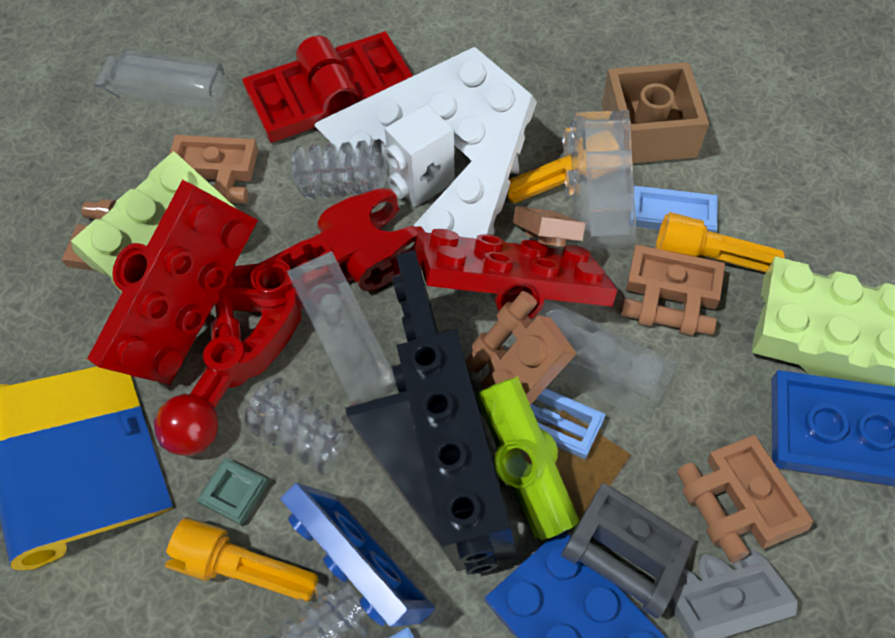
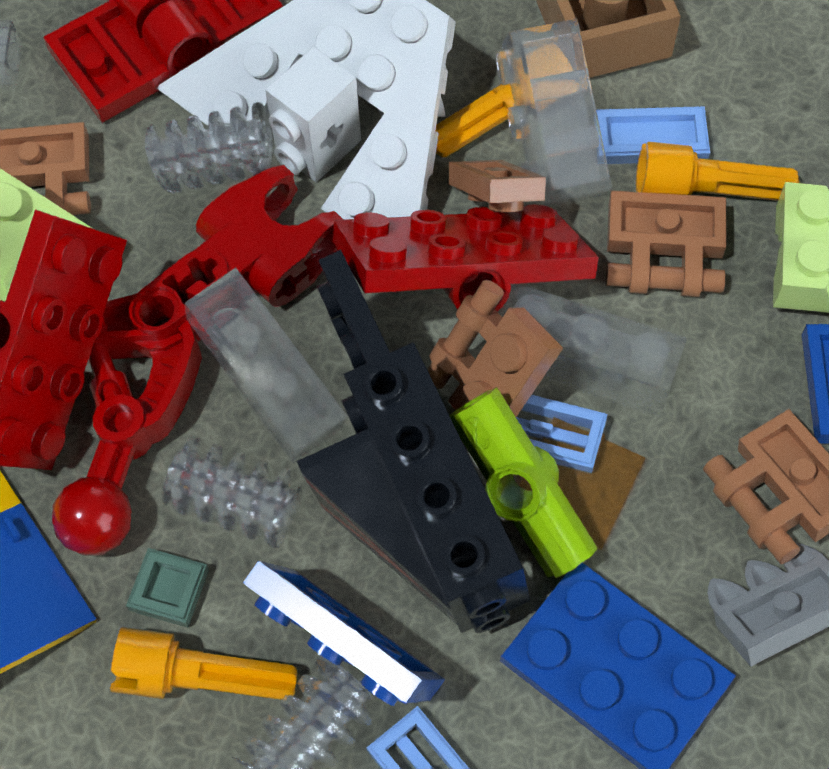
camera: 10 degrees left, 5 degrees up
flat silver plate [560,483,694,619] -> none

